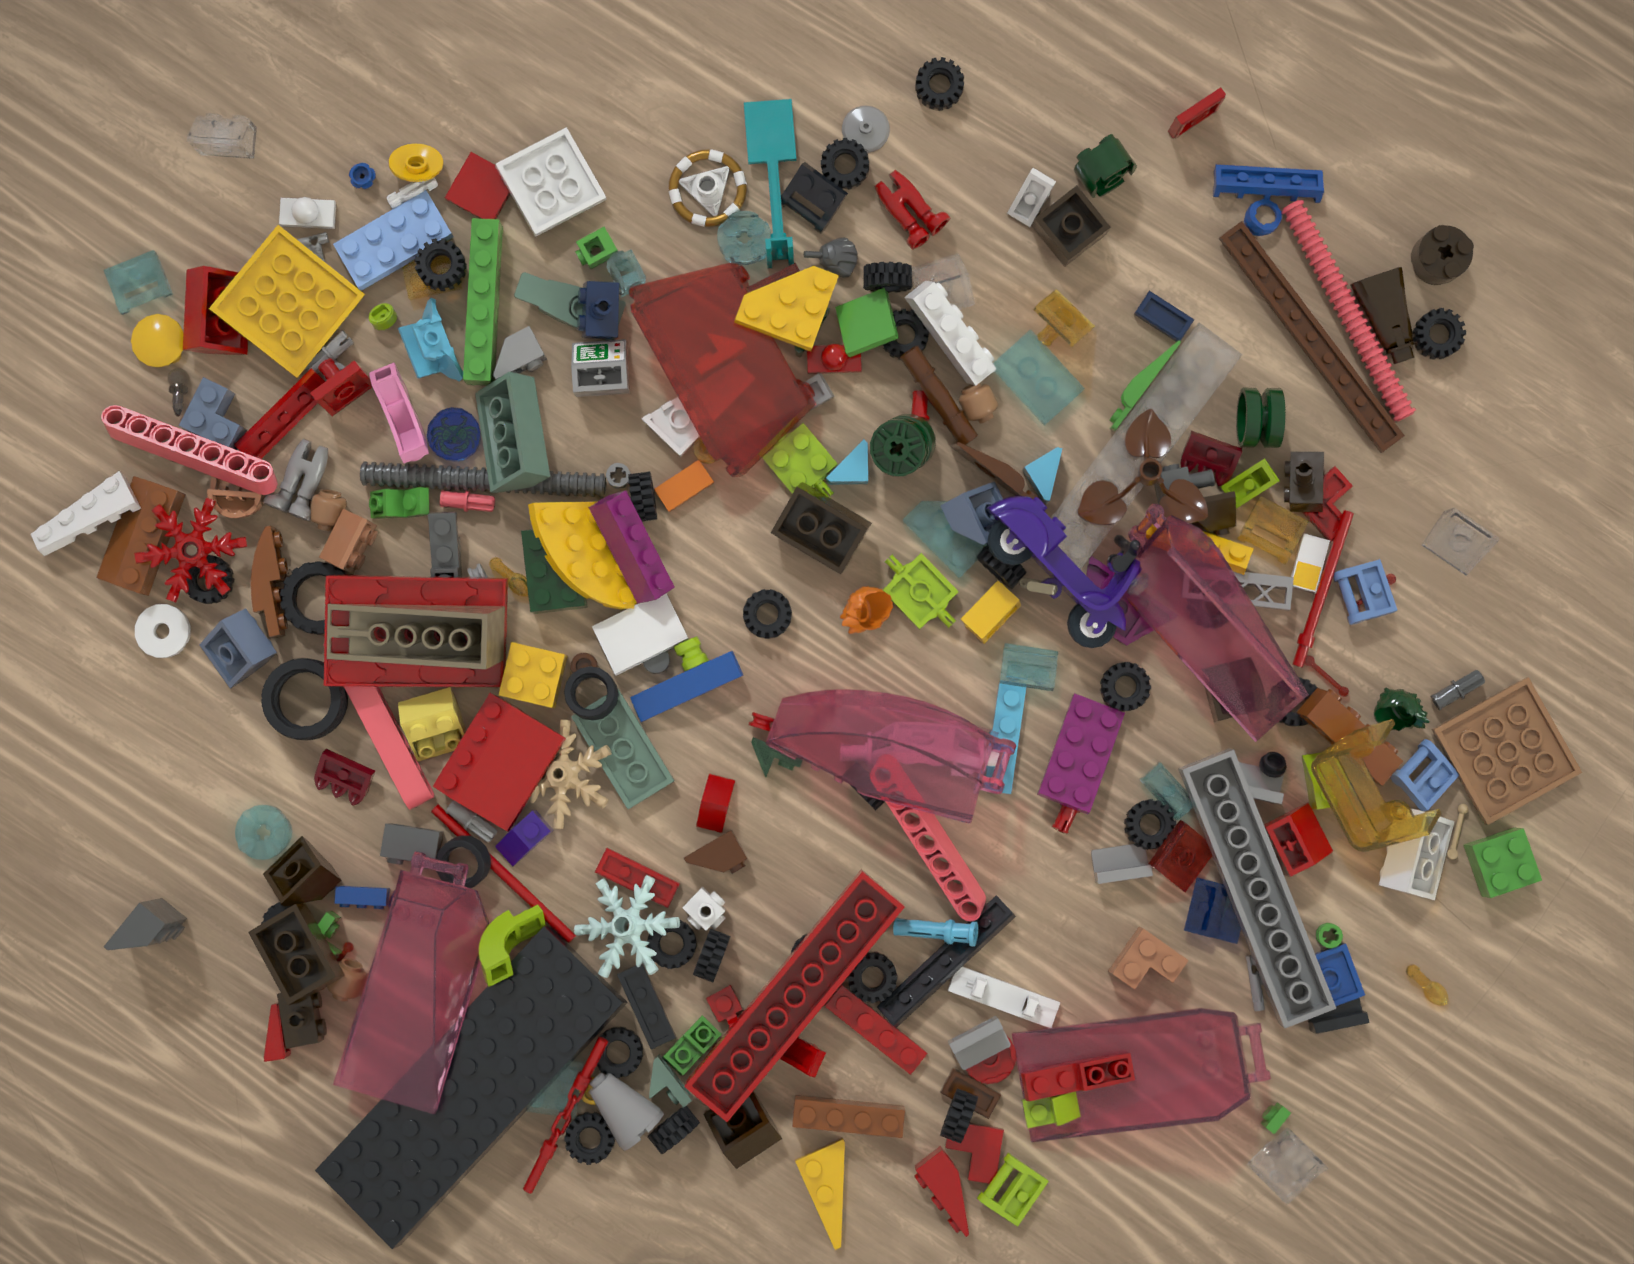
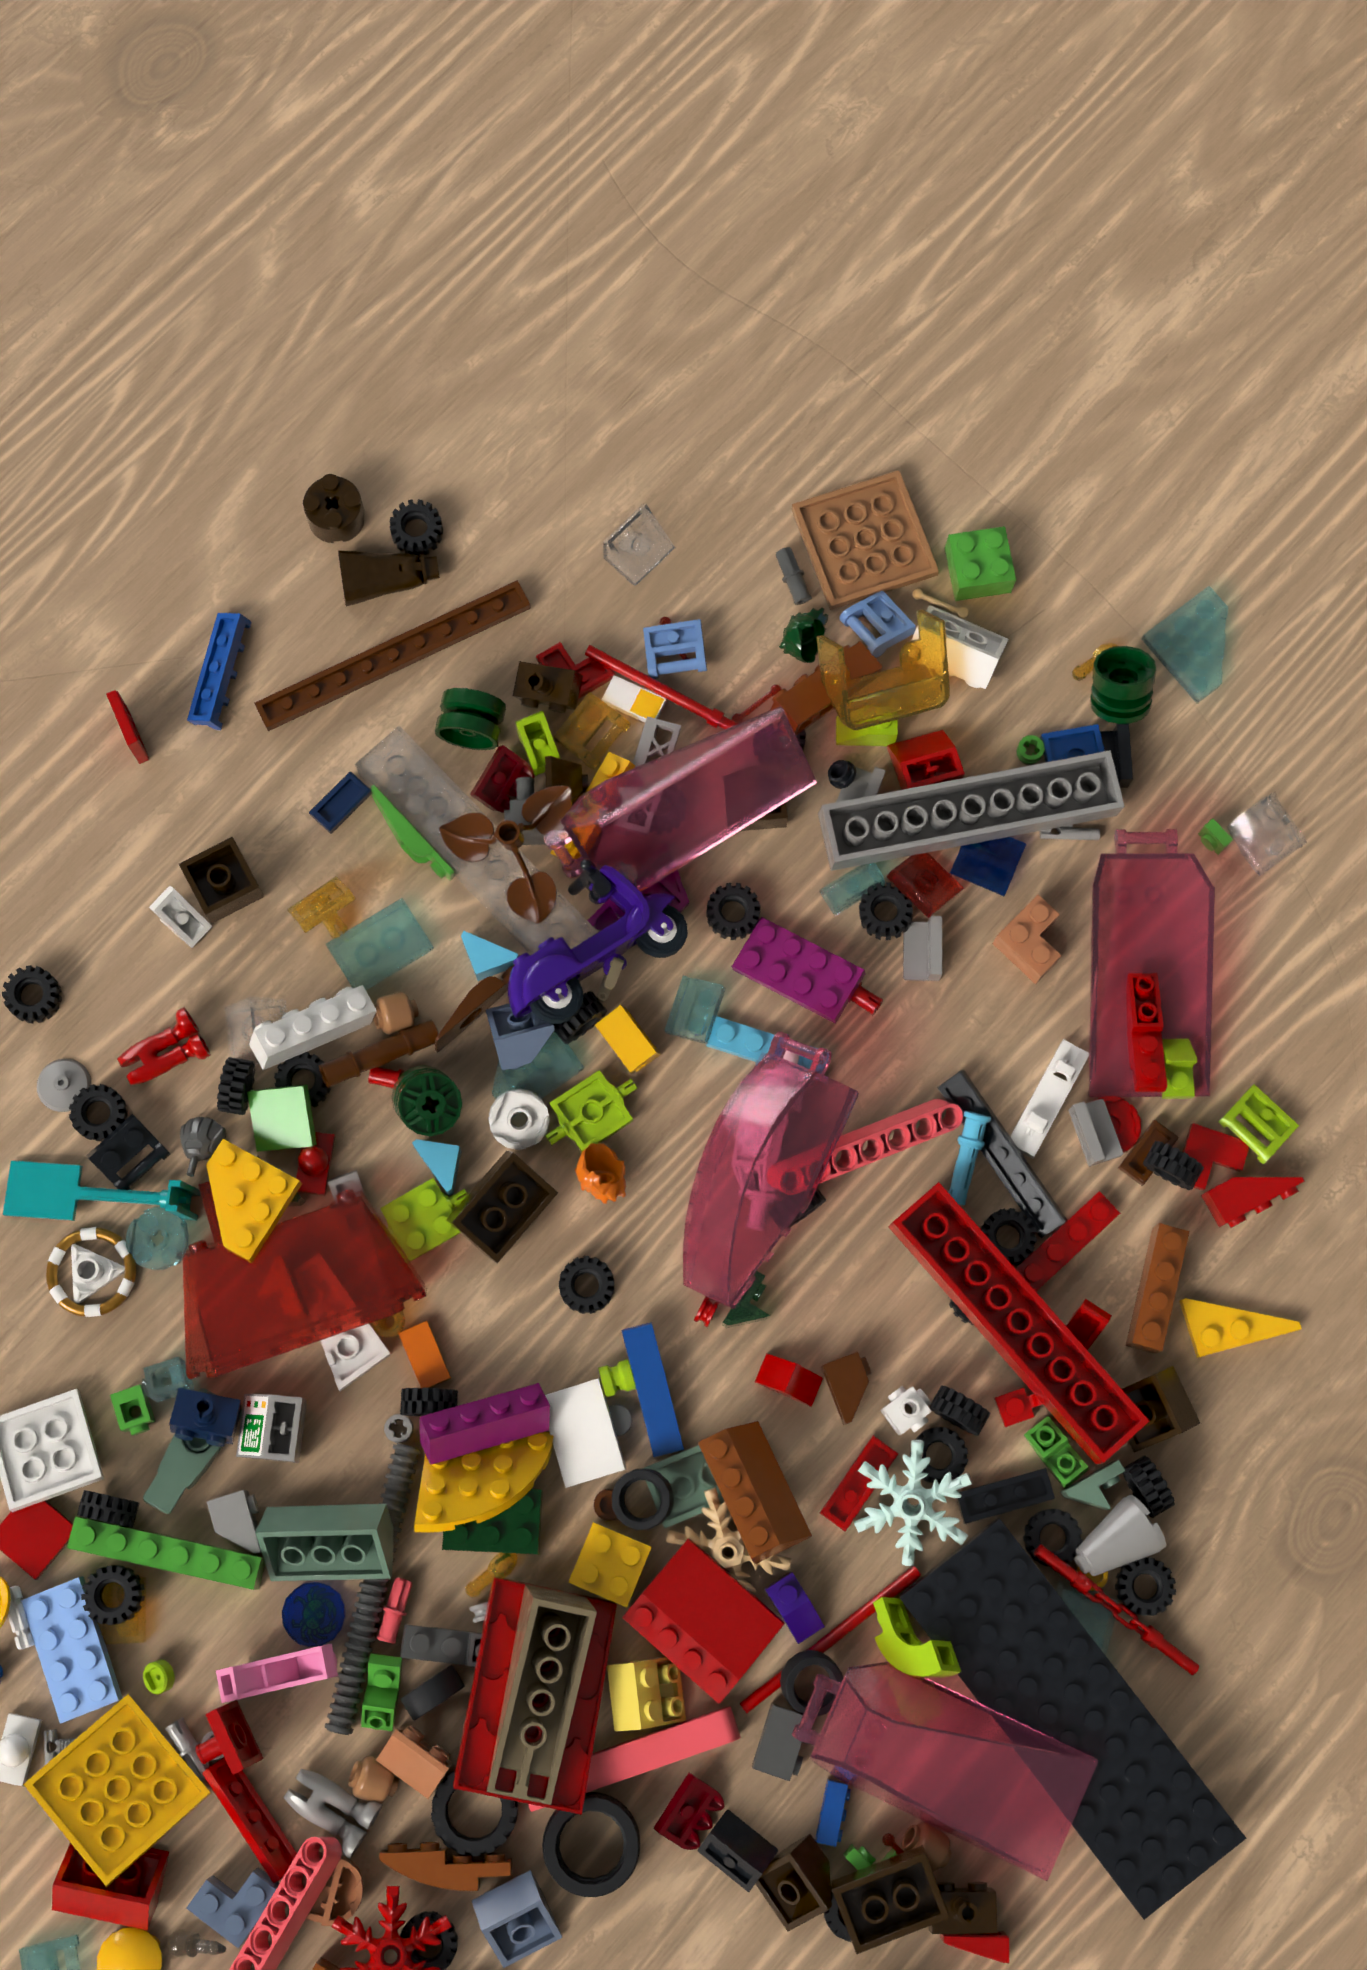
camera: 80 degrees left, 10 degrees down
clear light blue plate [235,805,292,860] -> none
medium azure piece [398,298,463,382] -> none
light grey axle [445,800,497,843] -> none
dark green brick [1074,134,1137,198] -> none
blue piece [1244,199,1282,236] -> none
coral piece [1281,200,1416,422] -> none
none -> black tyre [77,1490,139,1528]
none -> black tyre [401,1665,465,1721]
none -> white tile [488,1088,550,1150]
none -> black panel [697,1810,778,1892]
none -> dark orange slope [698,1421,812,1564]
none -> dark green wheel [1090,646,1156,724]
none -> clear light blue plate [1141,586,1228,704]

